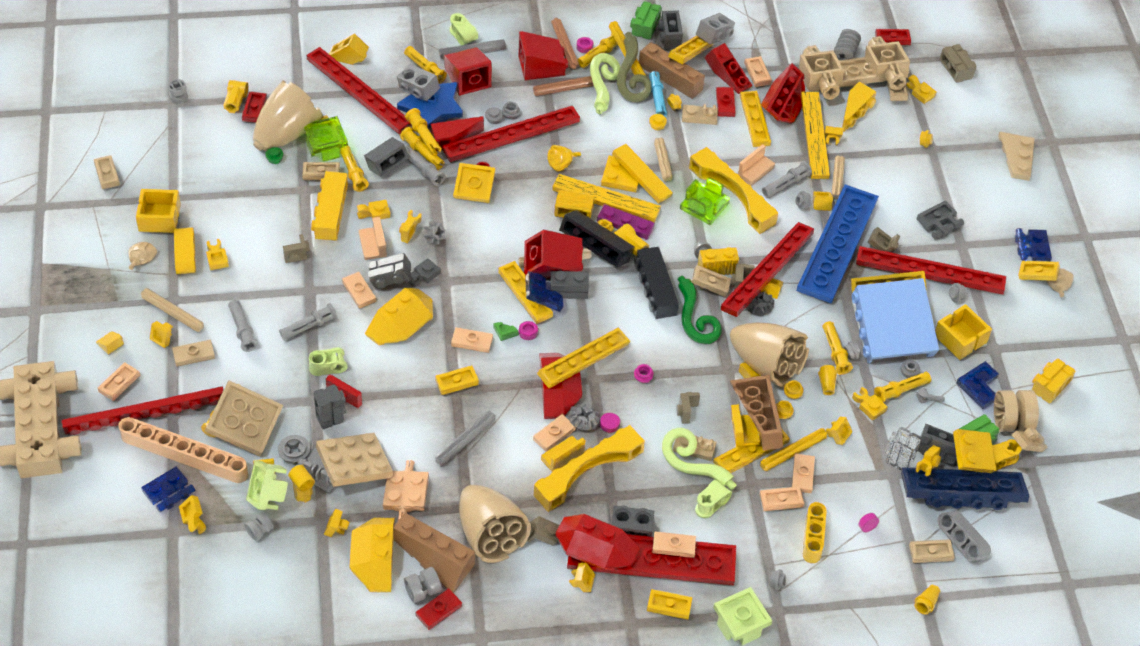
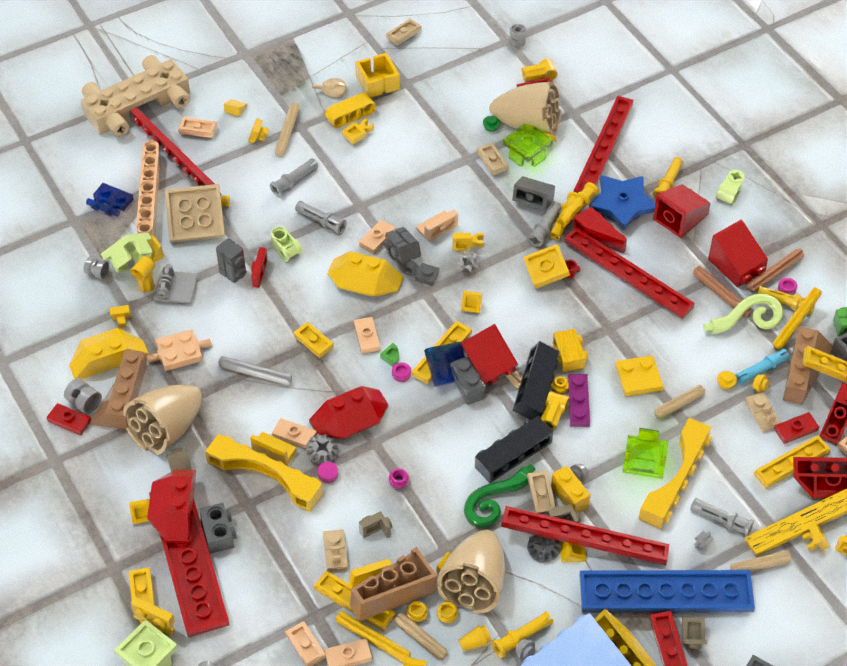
camera: 70 degrees right, 0 degrees up
tan plate [172,340,215,367] -> none
yellow plate [179,495,206,534] -> none
light grey gear [278,435,311,464] -> none
dark tan bracket [283,234,310,263] -> none
yellow brick [311,171,348,241] -> none
tan plate [316,433,393,487] -> none
yellow slope [329,33,369,65] -> none
yellow pin [339,145,369,192] -> none
yellow plate [357,200,390,221] -> none
light grey brick [397,64,440,101] -> none
light grey axle [438,39,506,59] -> none
light grey plate [485,107,503,124] -> none
light grey plate [502,101,520,118] -> none
yellow tile [537,327,630,388] -> none
yellow piece [547,145,581,172] -> none
yellow tile [552,174,661,223] -> none
yellow tile [612,144,673,204] -> none
olive plant [617,32,652,103] -> none
light nougat plate [652,531,696,558] -> none
yellowish green plant [662,428,737,491] -> none
yellowish green piece [695,480,732,518] -> none
light nougat panel [738,145,775,186] -> none
yellow slope [813,191,833,211] -> none
none -> yellow plate [130,596,175,636]
none -> tan axle [395,613,448,660]
none -> yellow tile [461,290,483,313]

